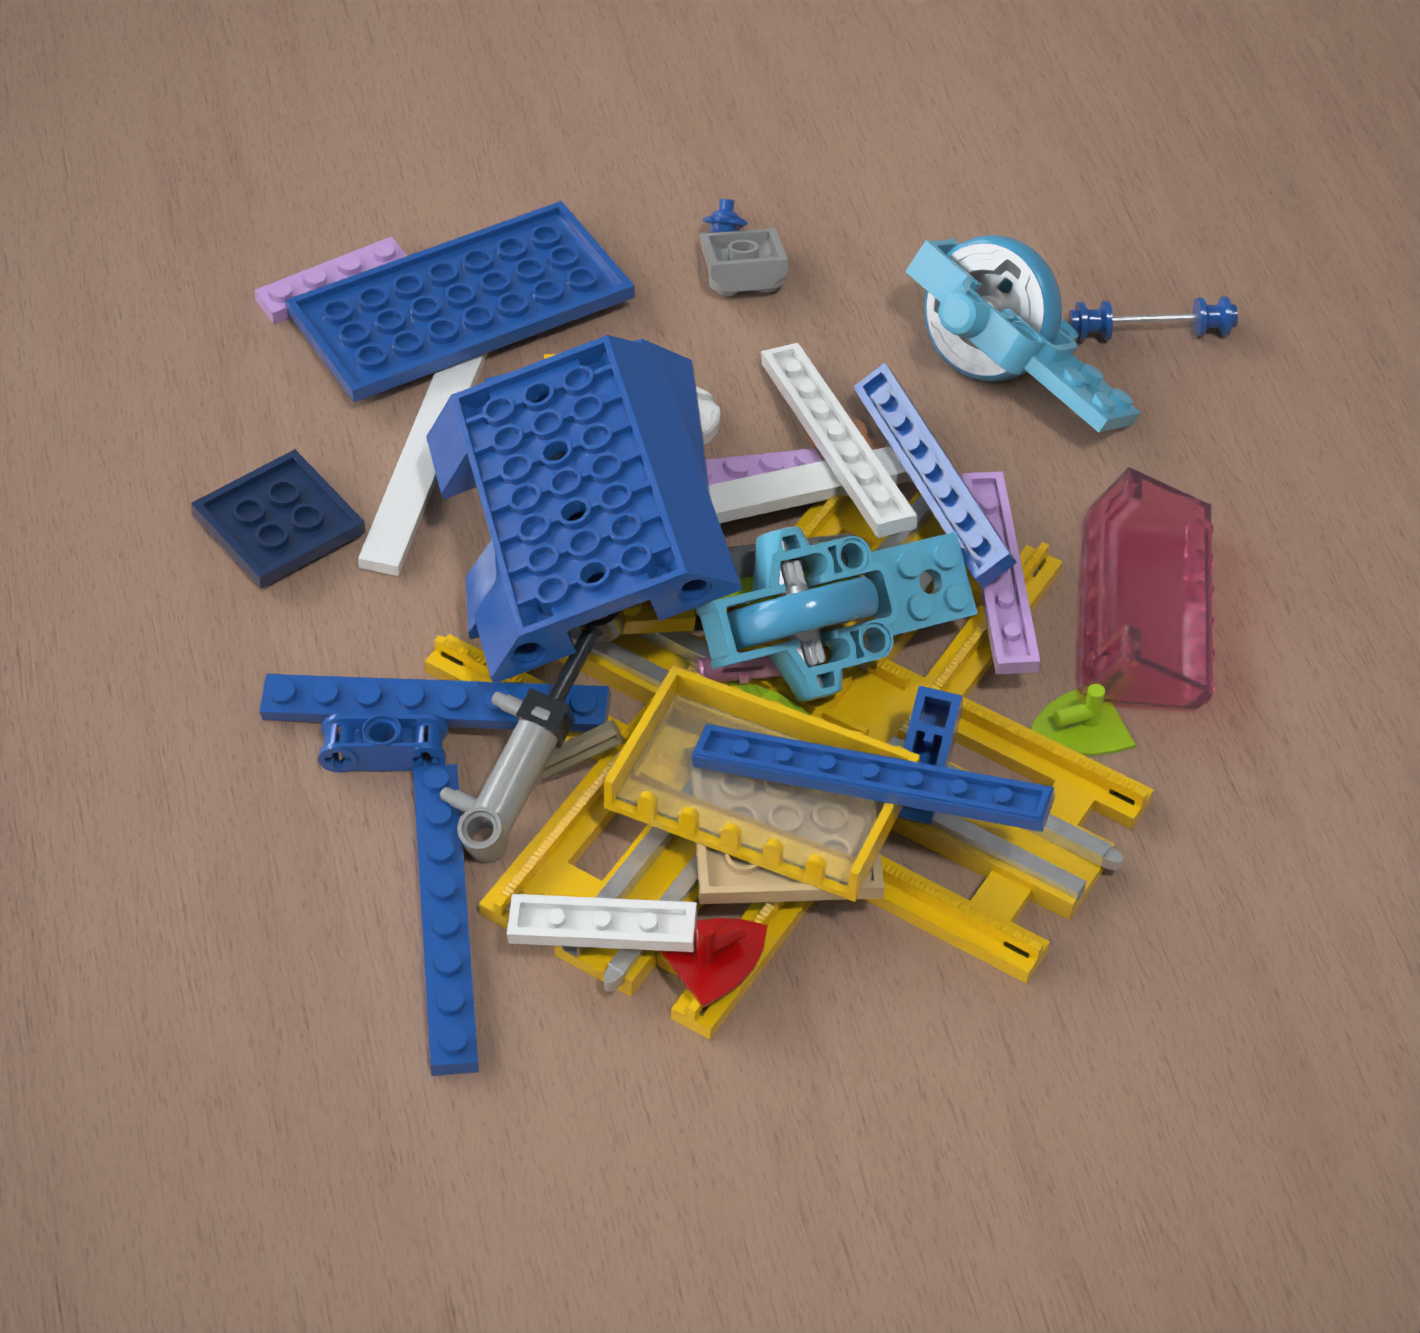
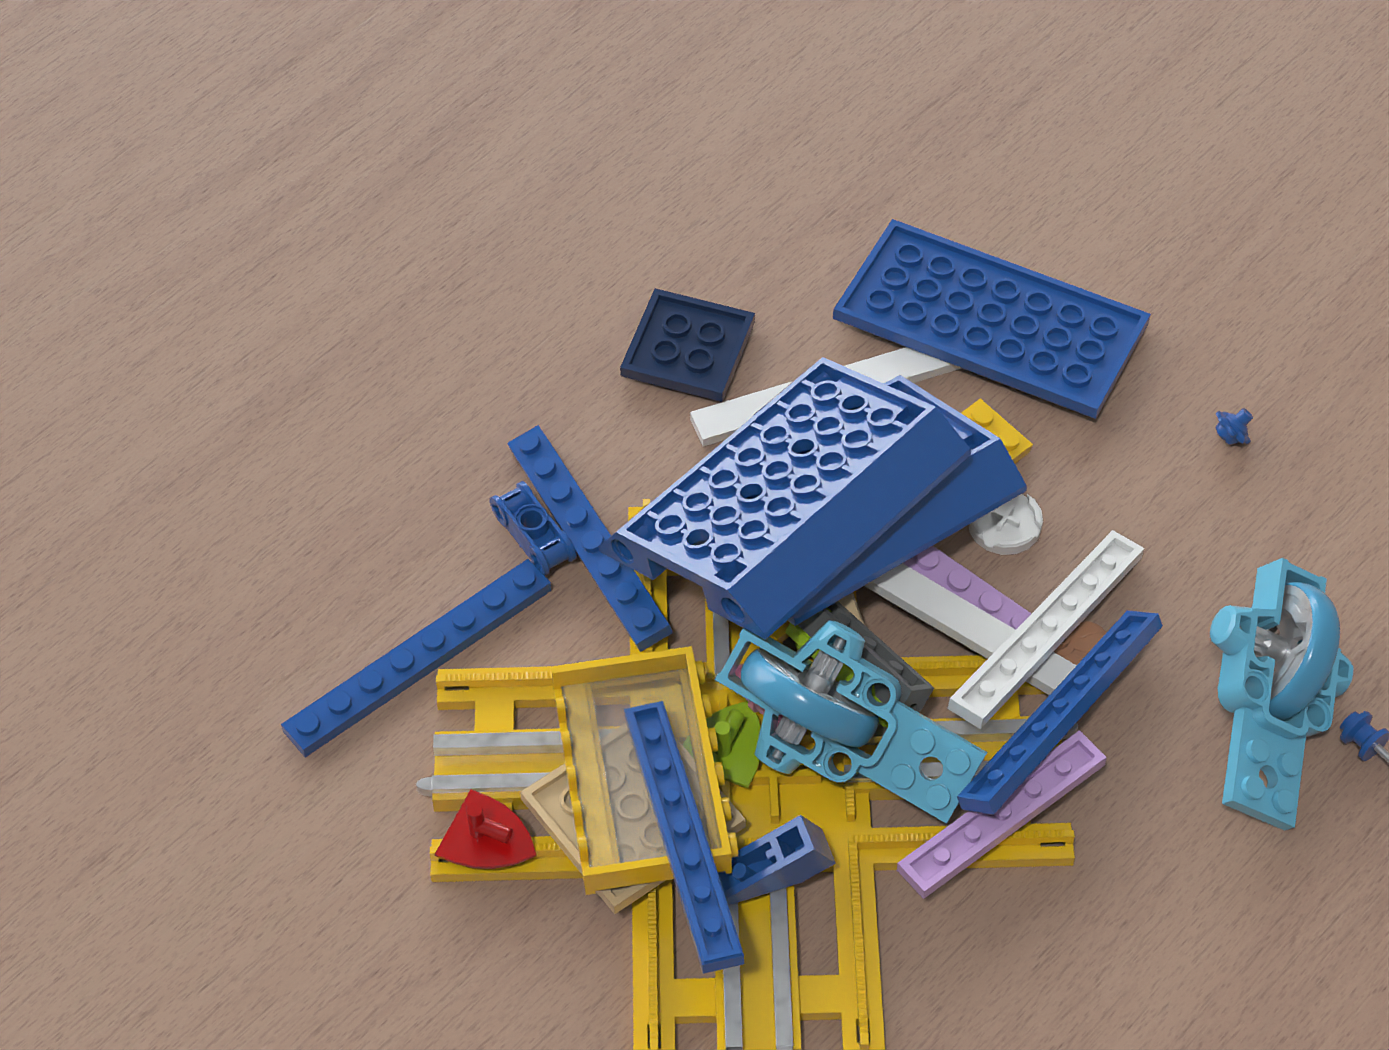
camera: 60 degrees right, 5 degrees up
lavender plate [254,236,407,324] -> none
light grey piece [440,610,625,863] -> none
white plate [507,894,697,952] -> none
dark tan axle [540,719,623,781] -> none
light grey slope [700,227,788,296] -> none
lime shield [1031,682,1136,756] -> none
clear pink windscreen [1078,467,1215,710] -> none

